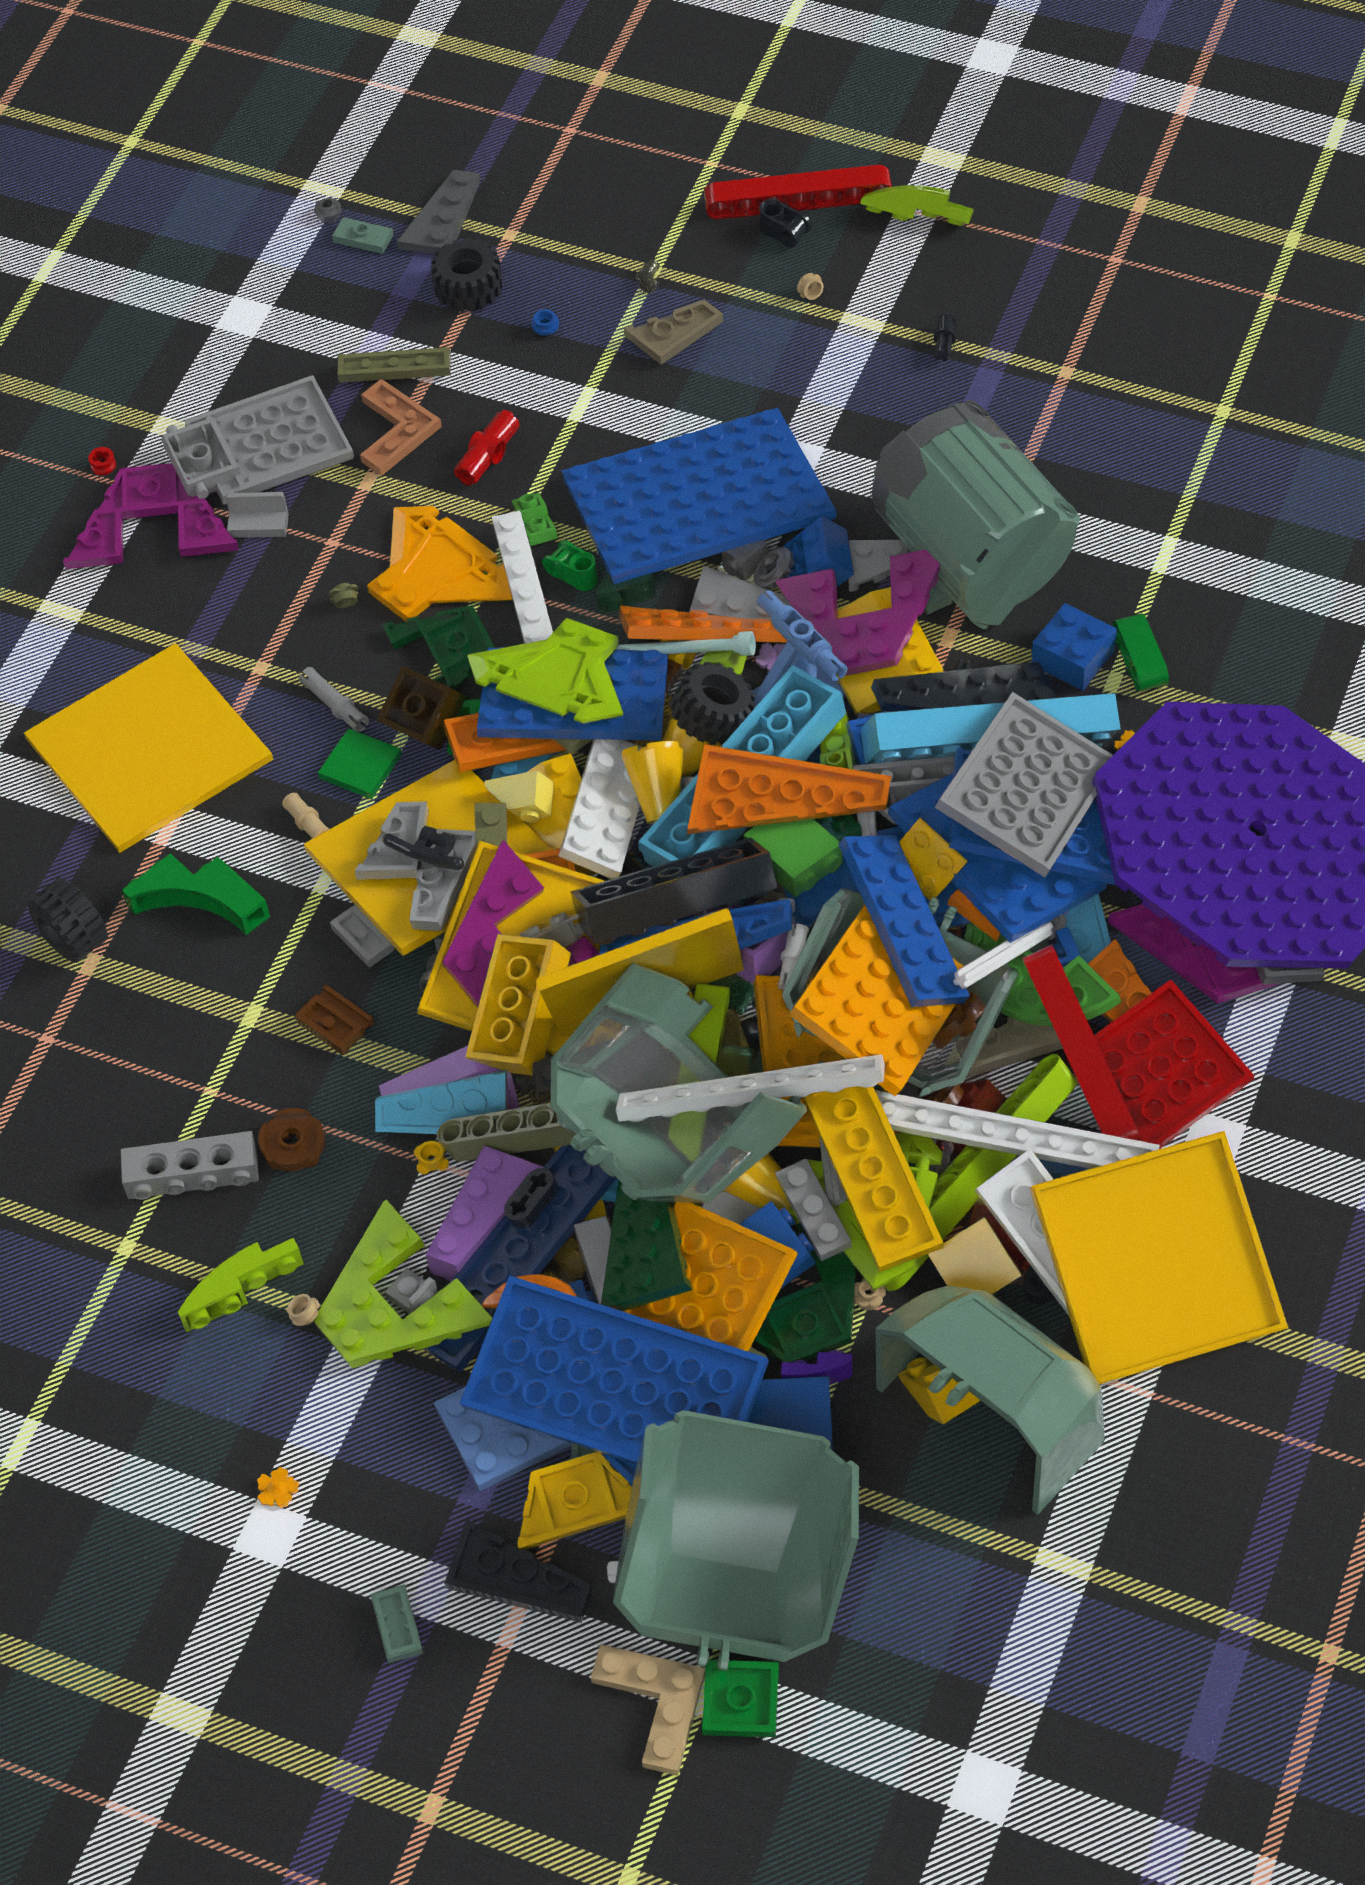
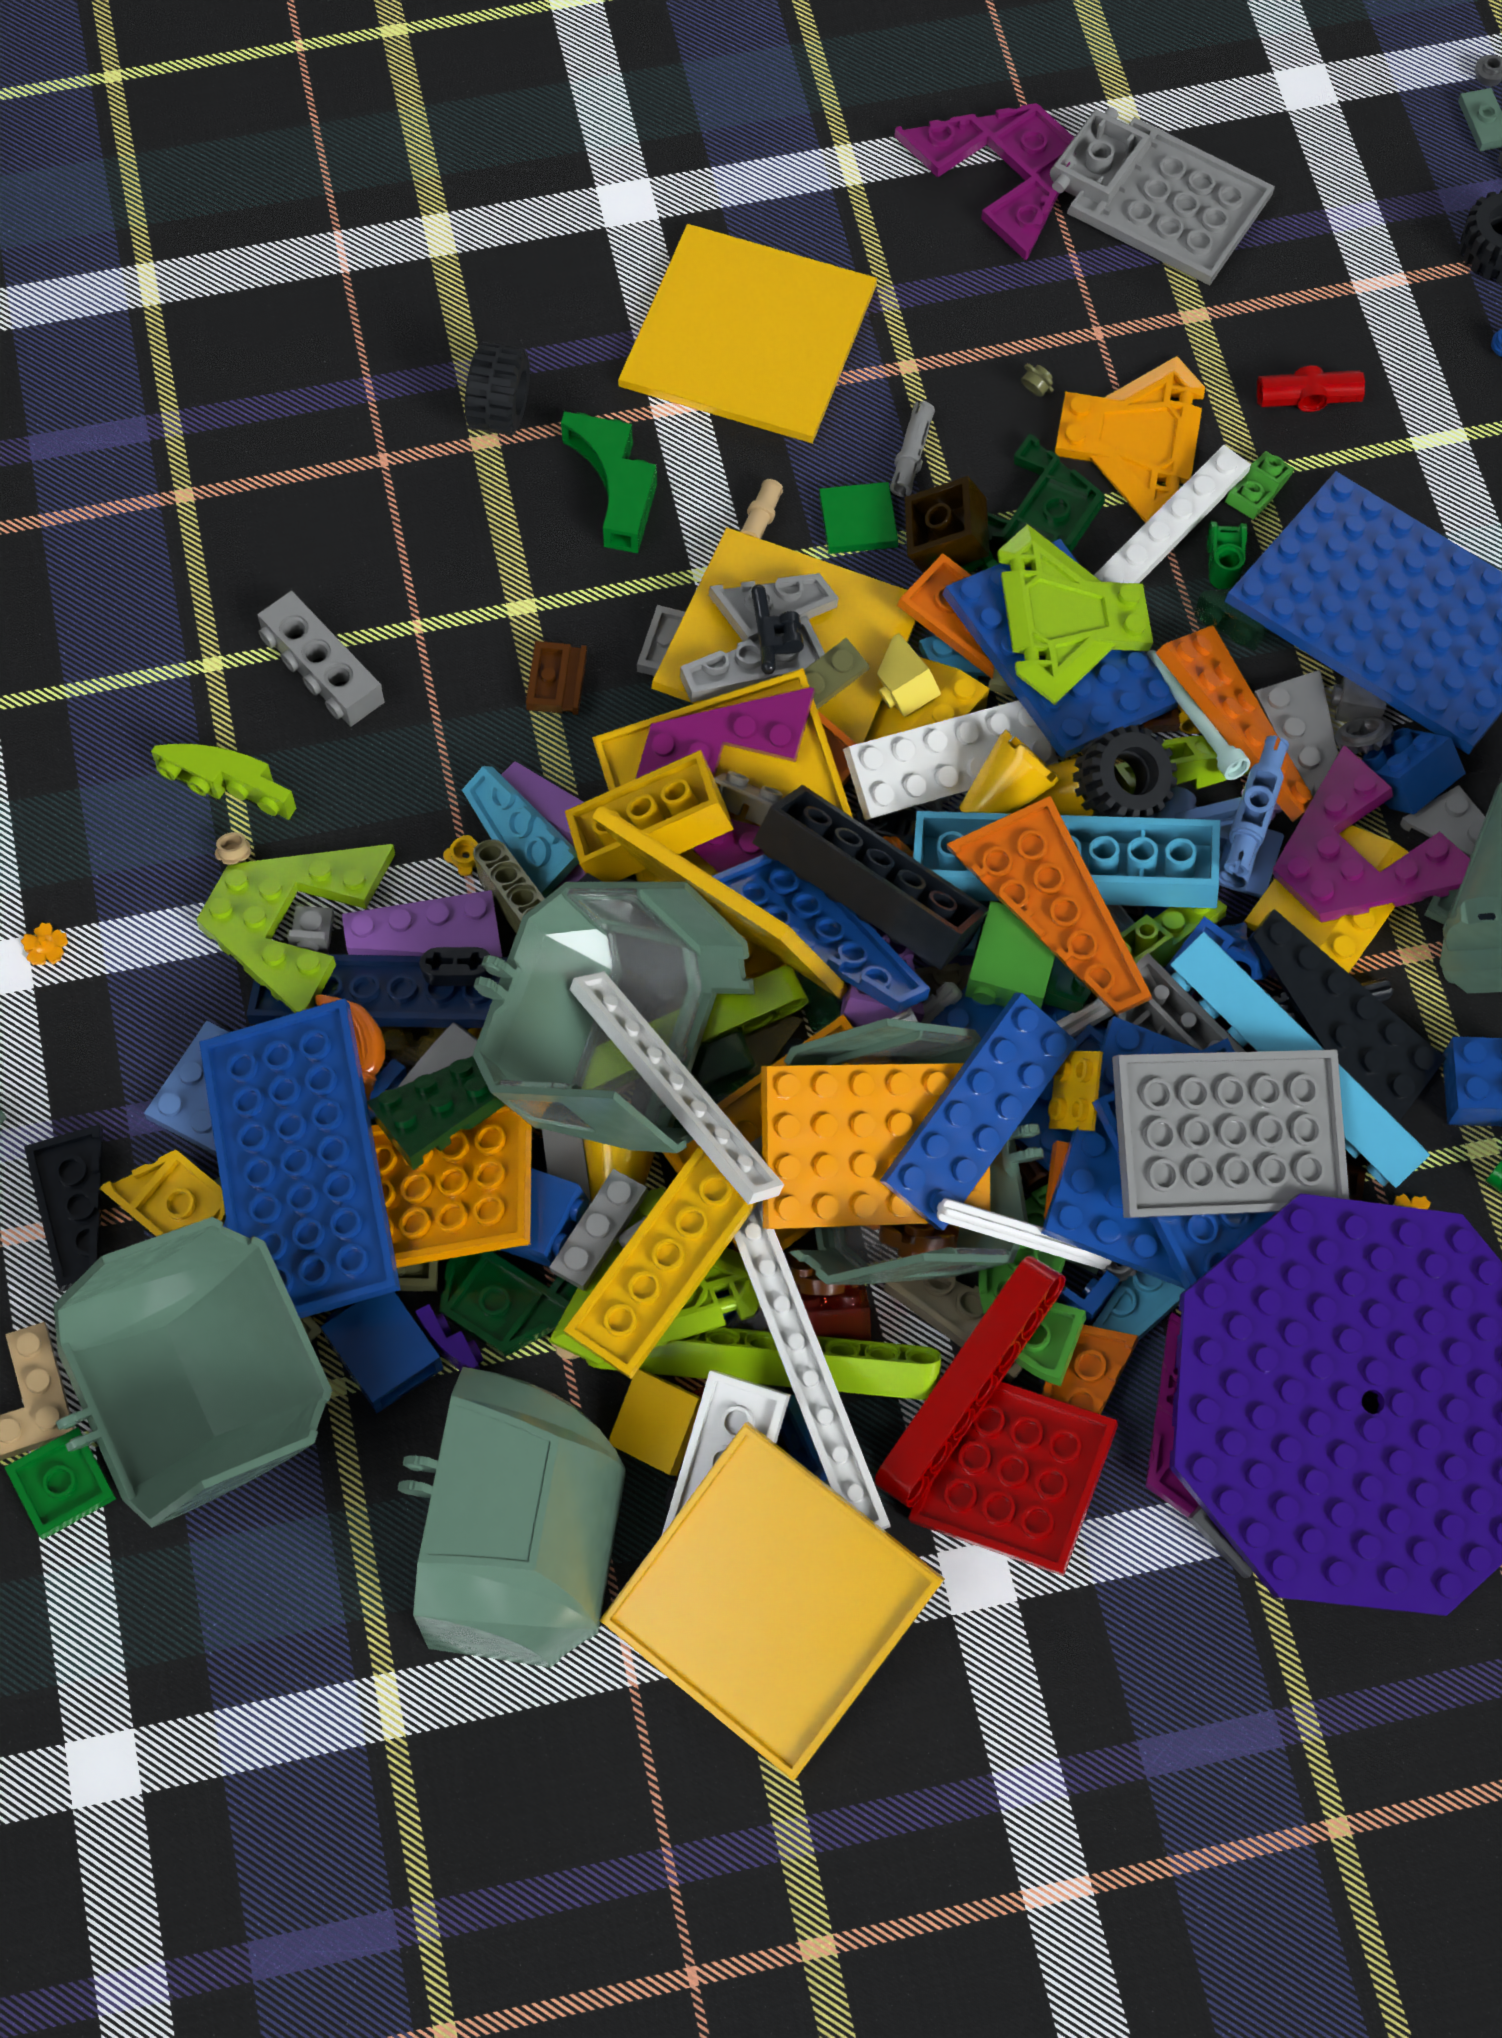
camera: 50 degrees right, 10 degrees up
red bush [88,447,116,475] -> none
light grey panel [226,492,289,538] -> none
reddish brown plate [258,1108,325,1171] -> none
olive plate [338,347,451,383] -> none
nougat plate [360,379,442,476] -> none

